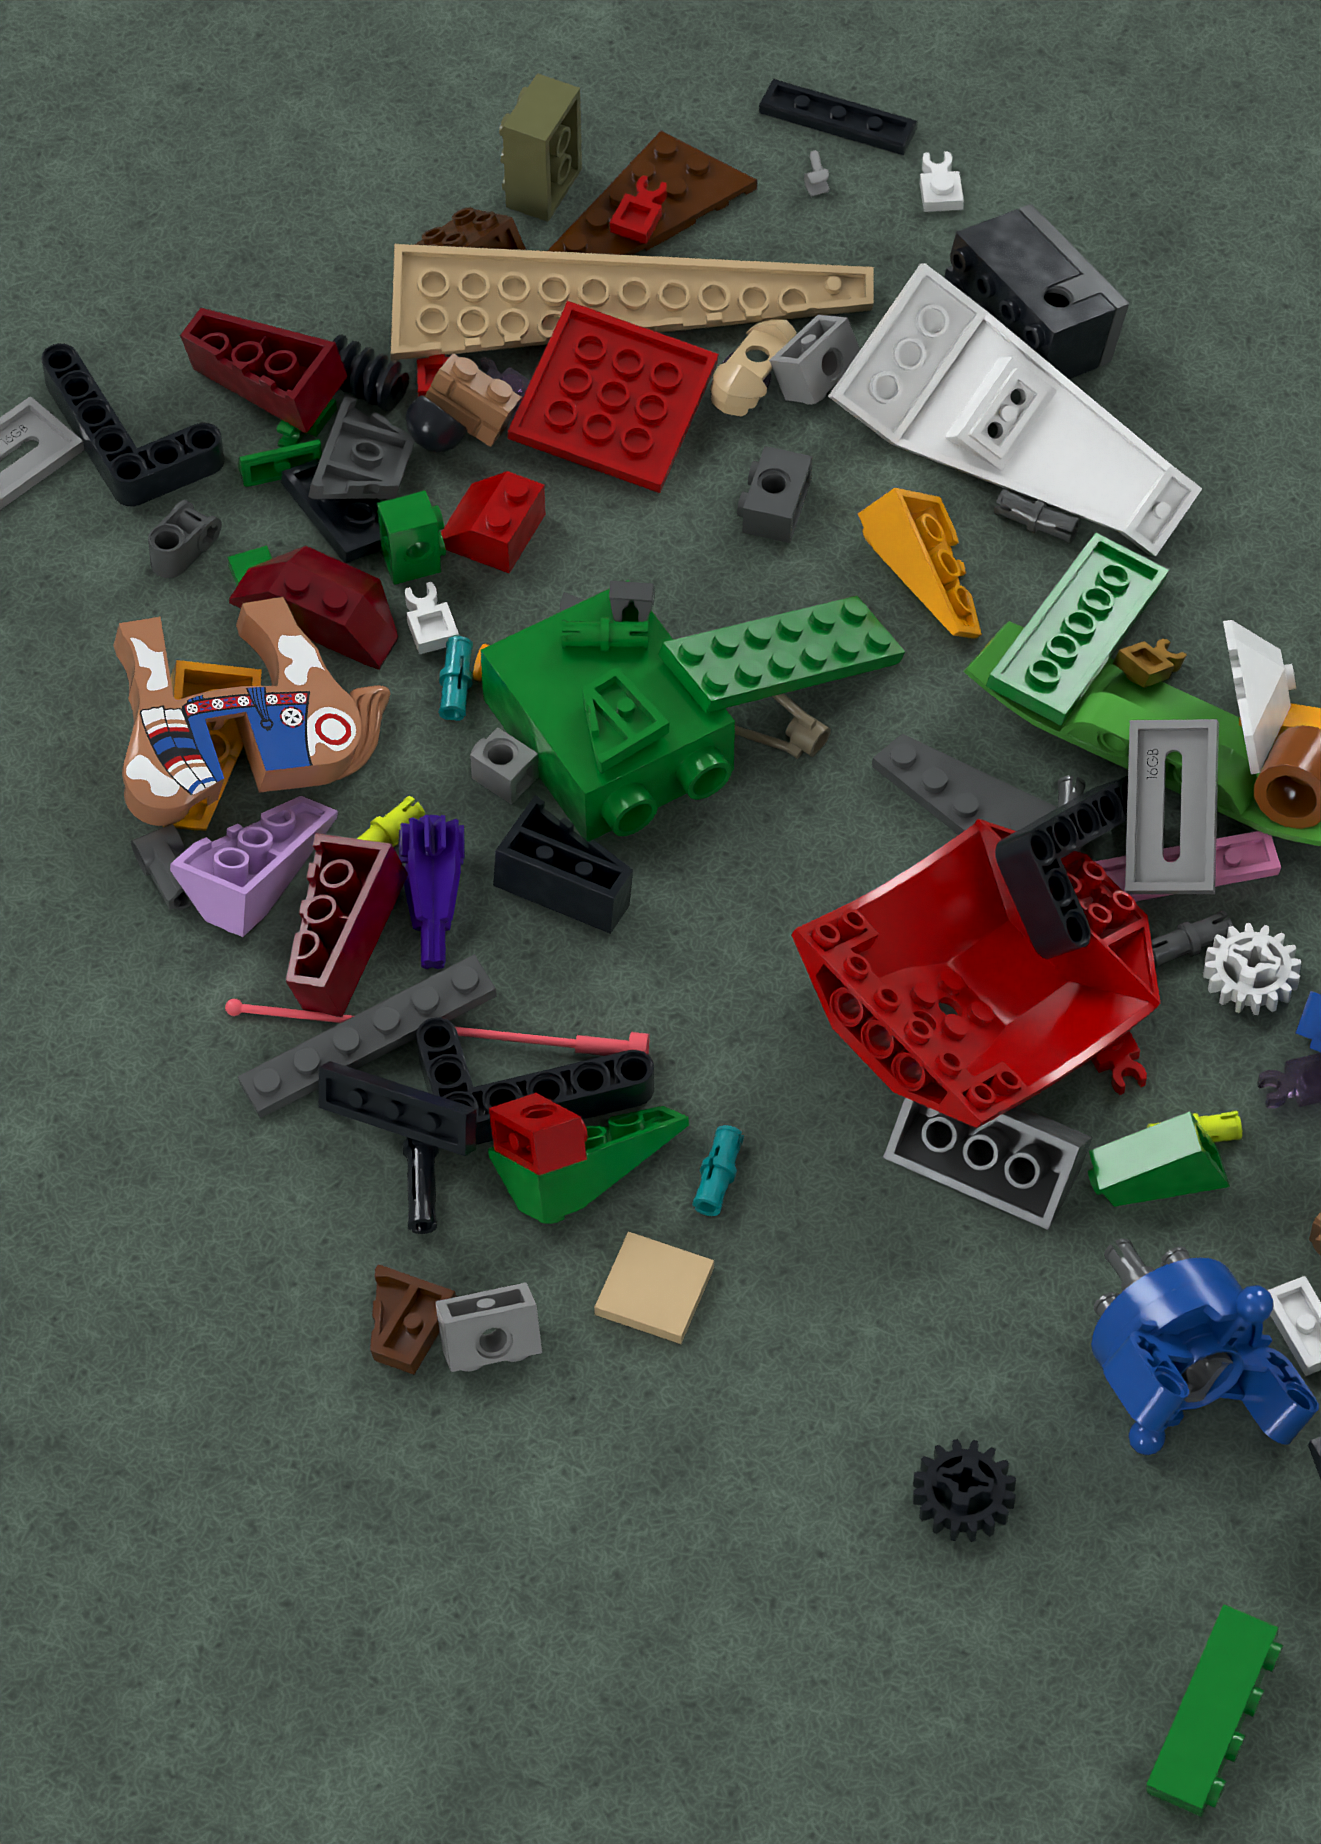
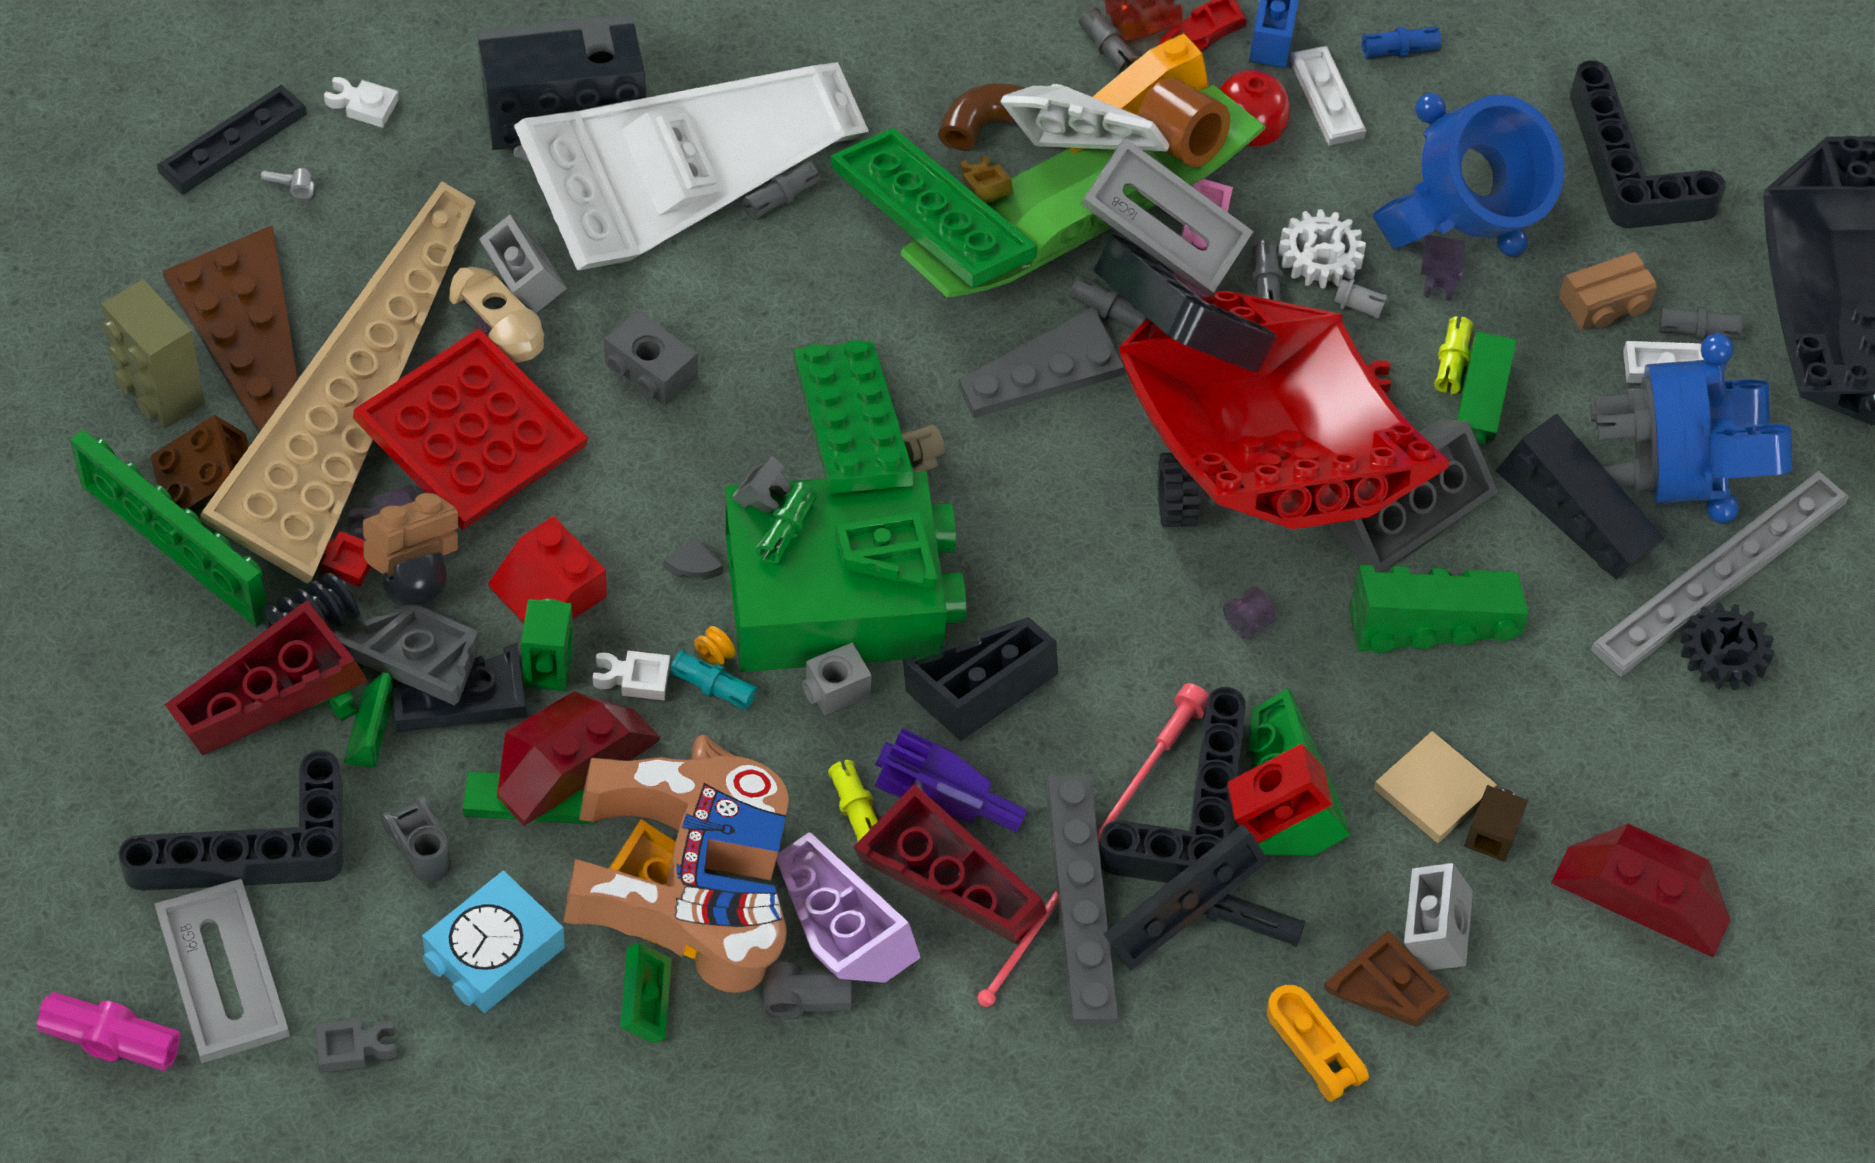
camera: 70 degrees left, 0 degrees up
red plate [610,175,667,244] -> none
teal pin [692,1125,744,1216] -> none
light orange wedge [858,488,982,639] -> none
none -> green plate [70,429,267,628]
none -> medium azure brick [422,870,565,1014]
none -> green plate [620,942,672,1043]
none -> reddish brown cylinder [938,83,1025,151]
none -> clear purple wheel [1223,586,1276,639]
none -> light orange plate [1267,985,1369,1102]
none -> light grey pin [1334,278,1387,319]
none -> green wedge [1348,564,1529,653]
none -> dark brown brick [1464,785,1528,862]
none -> black wedge [1496,413,1664,580]
none -> dark red wedge [1551,823,1730,957]
none -> light grey tile [1591,471,1849,677]

